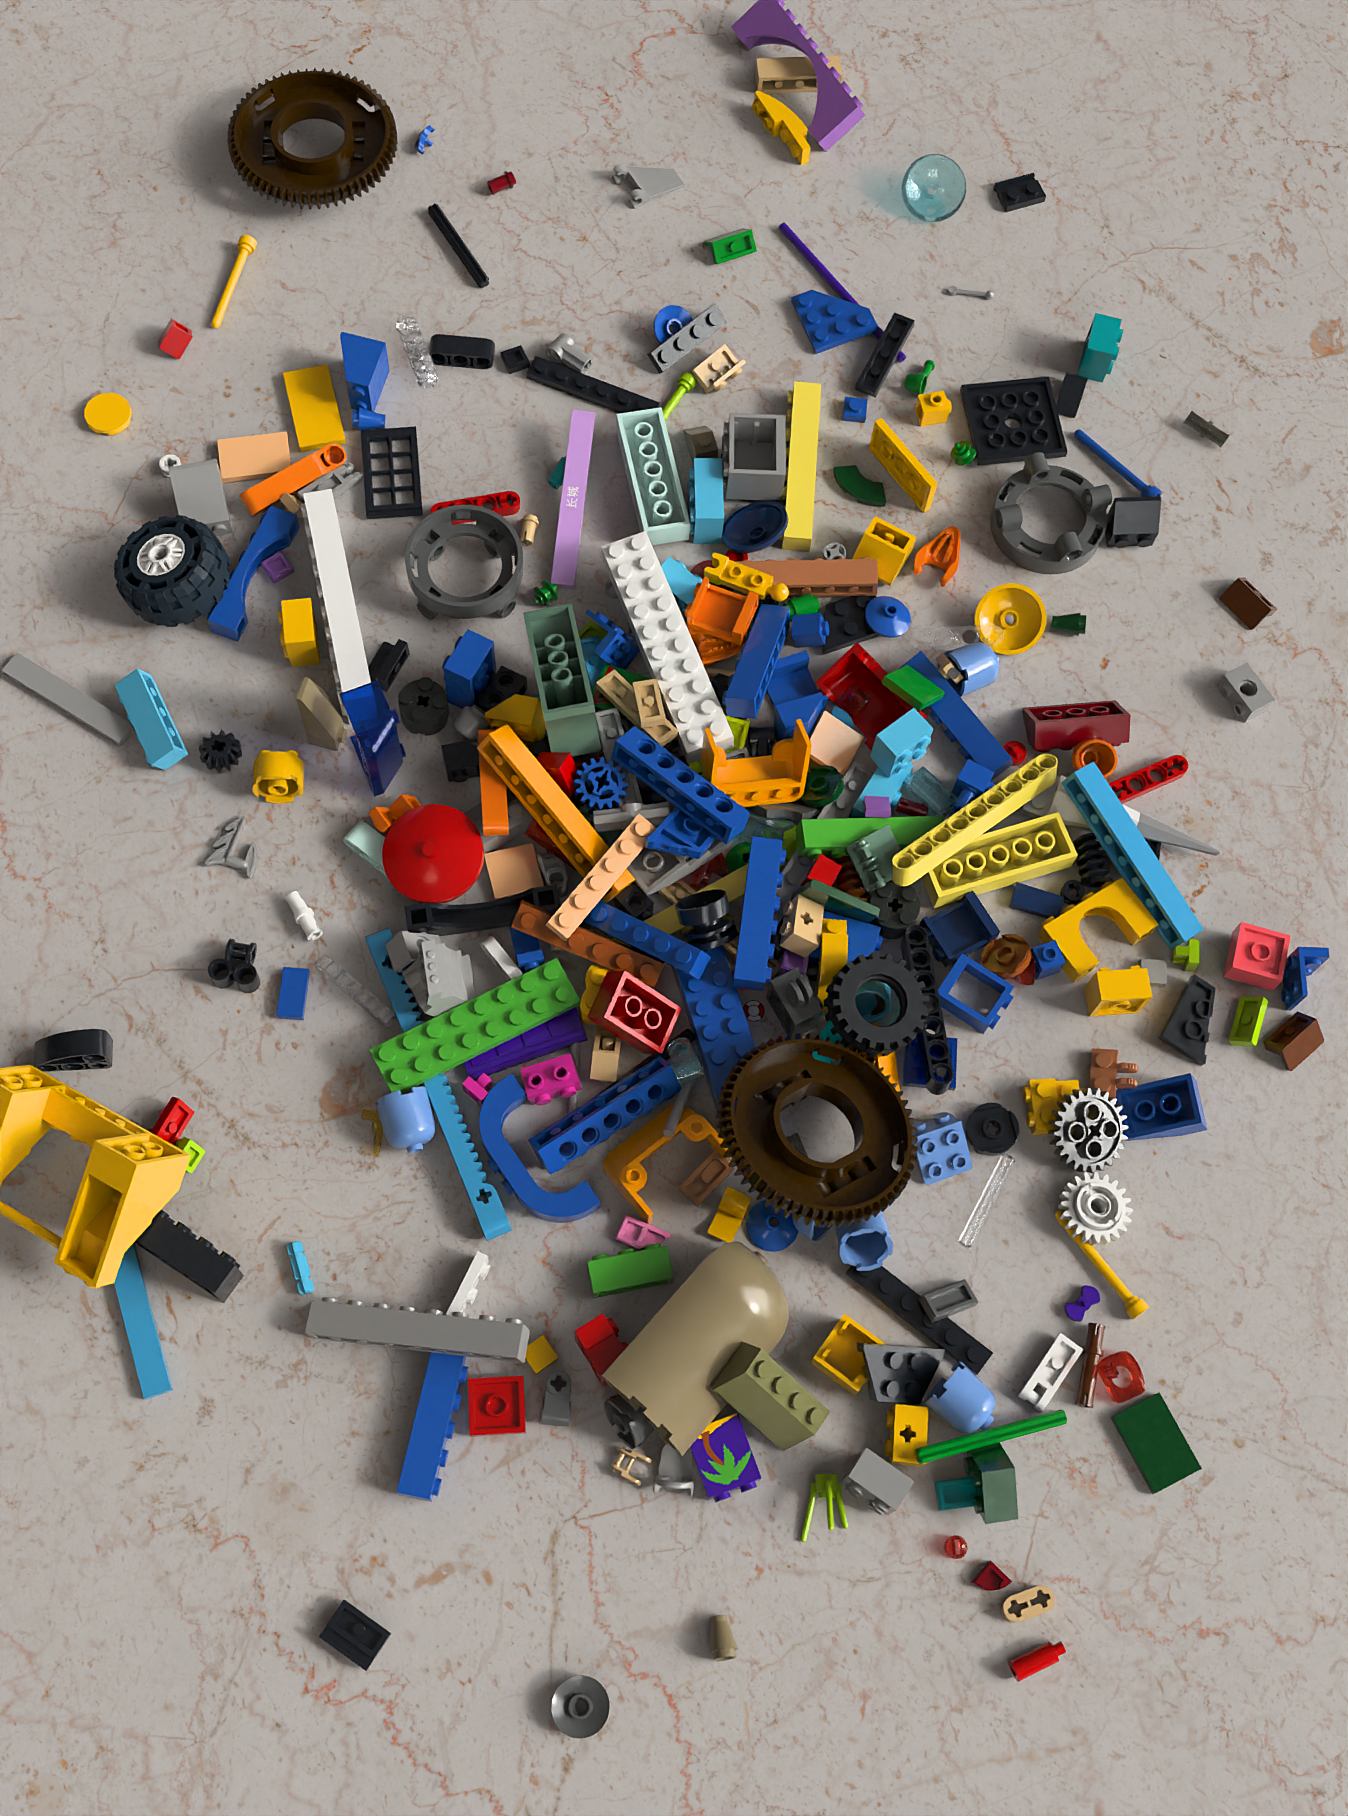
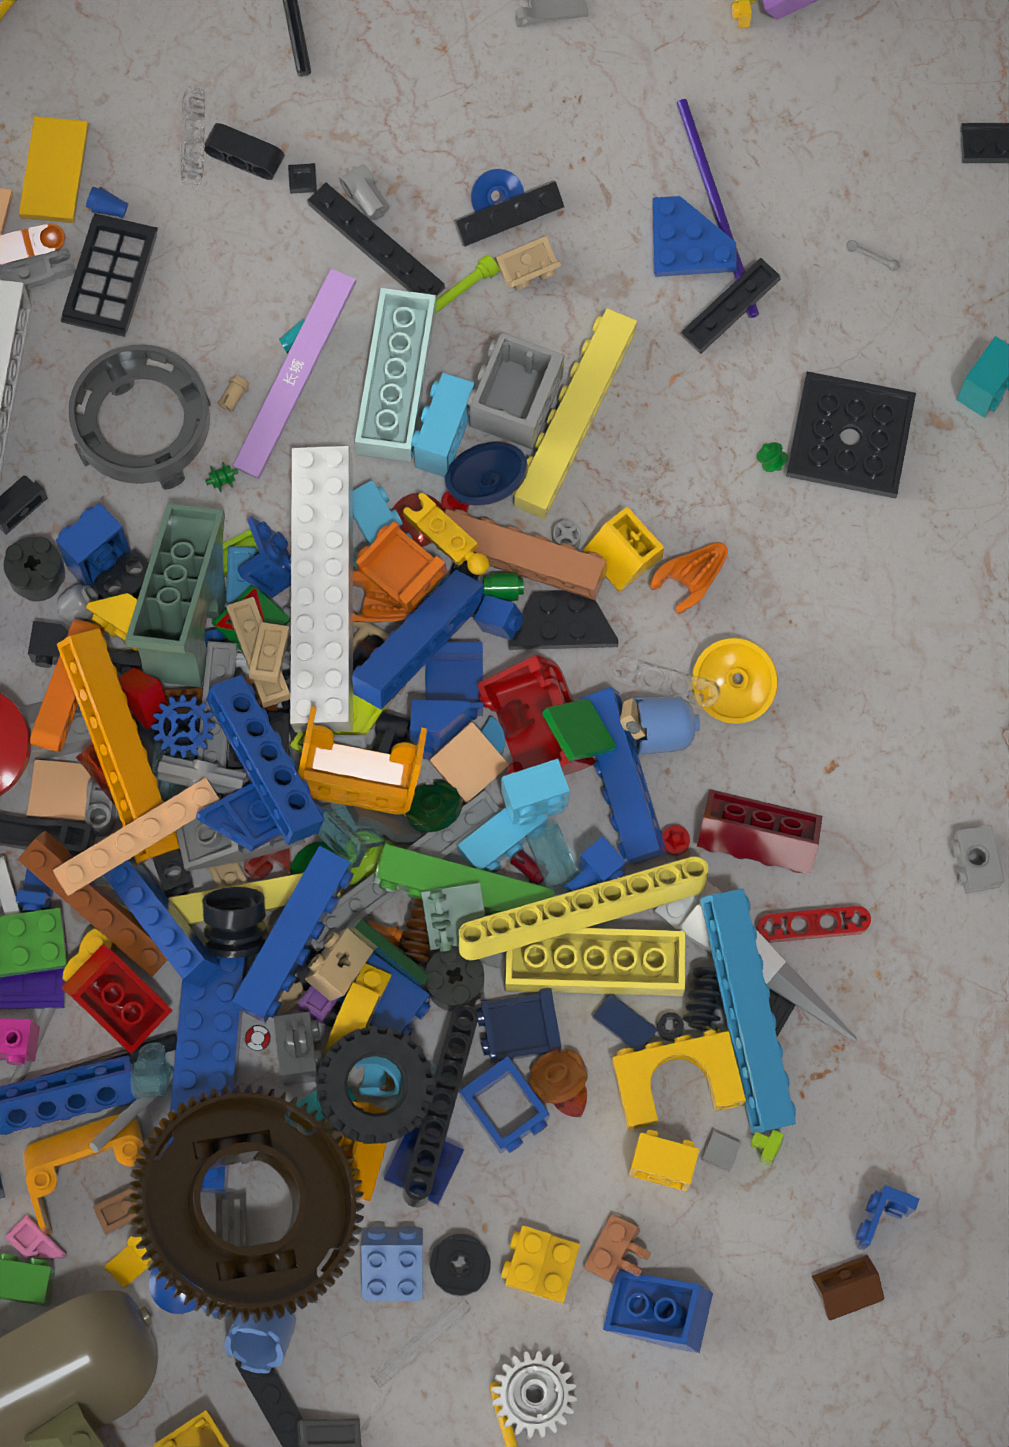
camera: 25 degrees right, 5 degrees up
blue slope [340,332,390,412] -> none
red beam [430,491,520,525] -> none
tan slope [590,1027,621,1083] -> none
dark tan slope [683,426,718,463] -> none
green panel [704,228,757,264] -> none
red brick [800,854,842,886] -> none
dark green tile [833,465,886,507] -> none
blue plate [842,397,867,423] -> none
medium lavender tile [863,796,891,818] -> none
blue dish [865,596,911,638] -> none
yellow tile [868,418,938,513] -> none
clear light blue dish [901,154,966,222] -> none
green bar [904,360,935,396] -> none
yellow brick [914,390,952,427] -> none
dark grey piece [990,452,1112,575] -> none
blue brick [1029,940,1066,980] -> none
gear [1048,1087,1129,1173] -> none
dark green cone [1052,612,1086,636] -> none
black panel [1056,372,1088,418] -> none
orange piece [1071,738,1118,778] -> none
blue piece [1074,429,1162,497] -> none
black slope [1105,496,1161,548] -> none
black wing [1158,974,1216,1066] -> none
coral container [1223,922,1291,991] -> none
lime plate [1228,996,1268,1047] -> none

